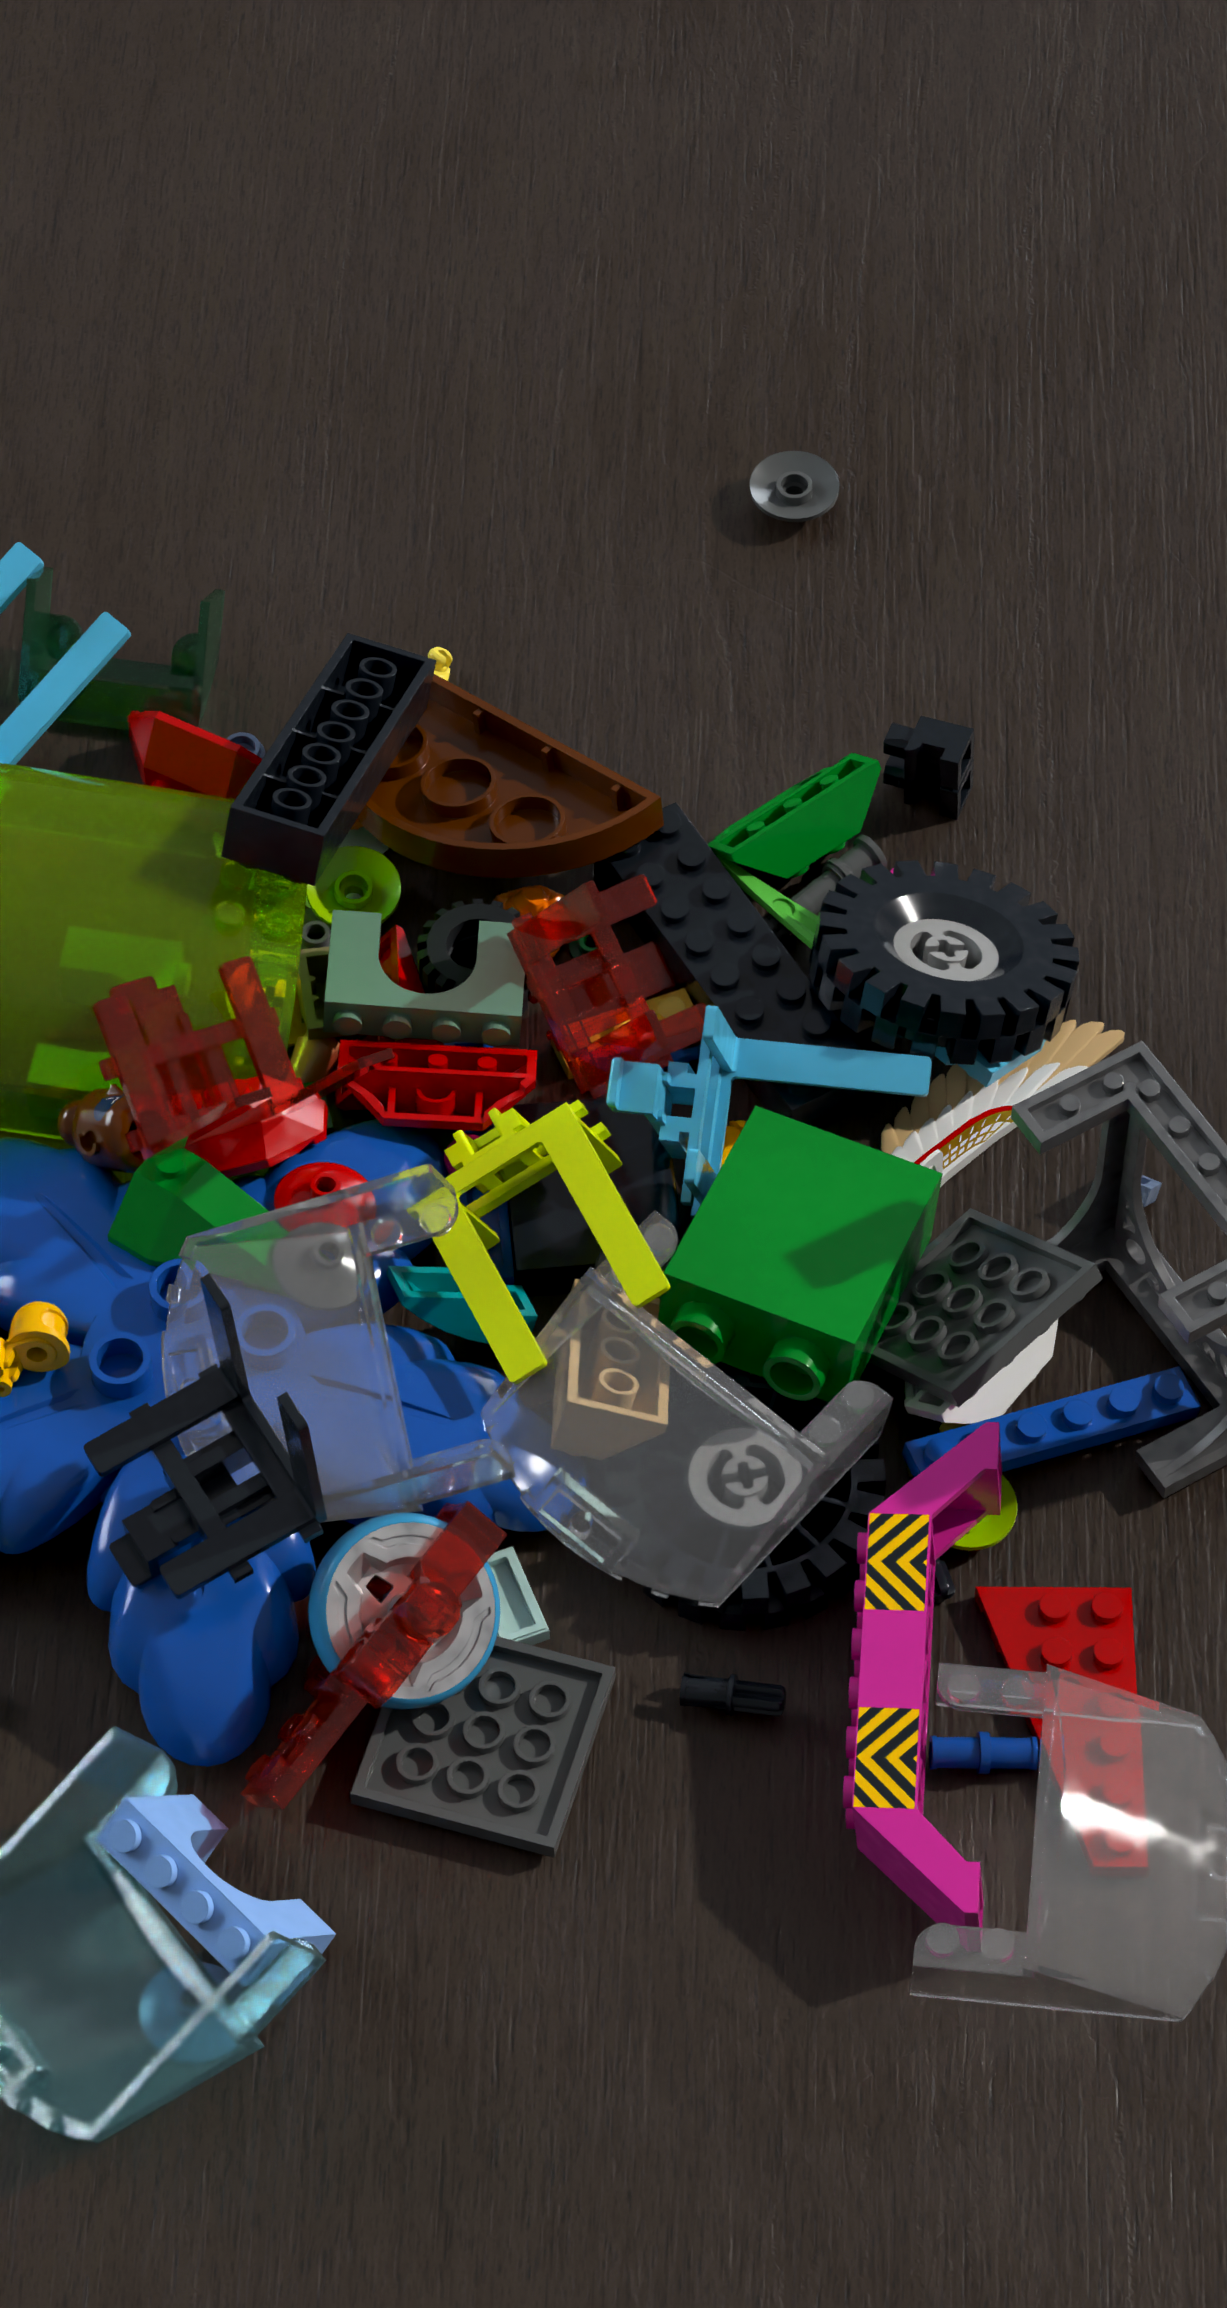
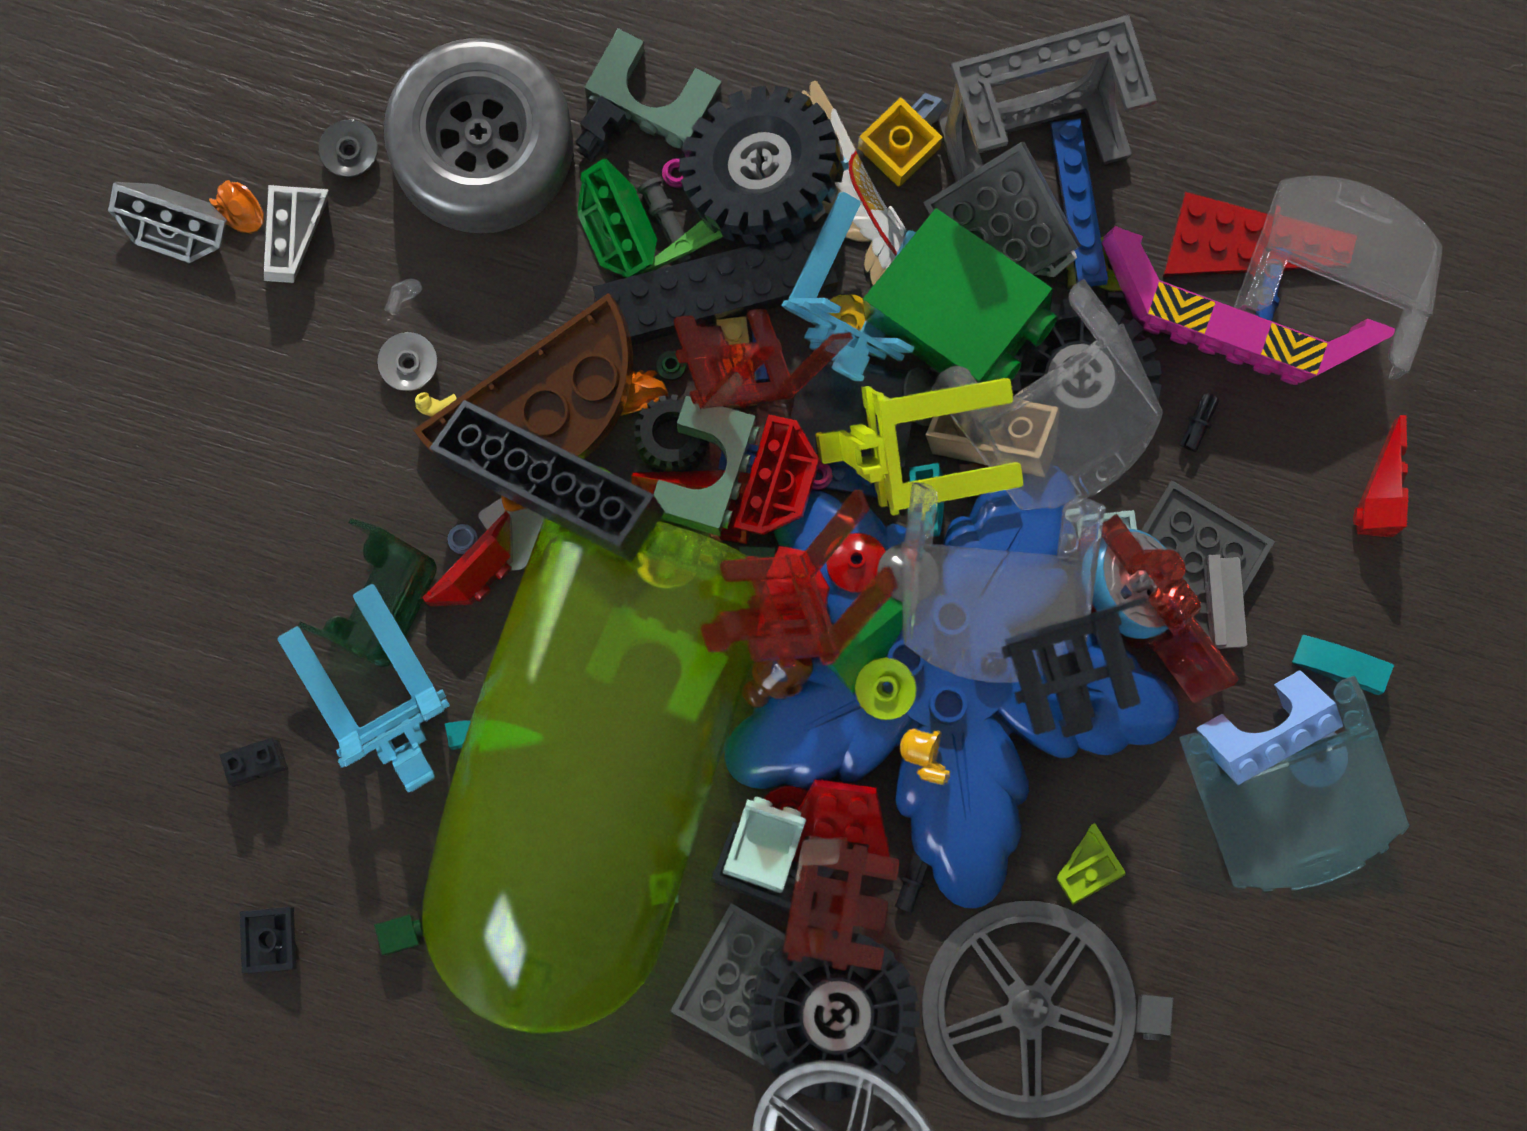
camera: 80 degrees left, 25 degrees up
none -> dark grey wedge [108,182,227,263]
none -> orange hat [209,180,264,233]
none -> white wedge [264,185,329,283]
none -> light grey dish [378,332,437,391]
none -> flat silver wheel [384,38,573,233]
none -> clear arm [384,278,422,315]
none -> sand green arch [585,29,721,148]
none -> lime dish [855,658,917,720]
none -> yellow brick [858,97,943,187]
none -> light grey panel [1203,554,1247,649]
none -> teal slope [1292,635,1394,696]
none -> red wedge [1353,415,1408,537]

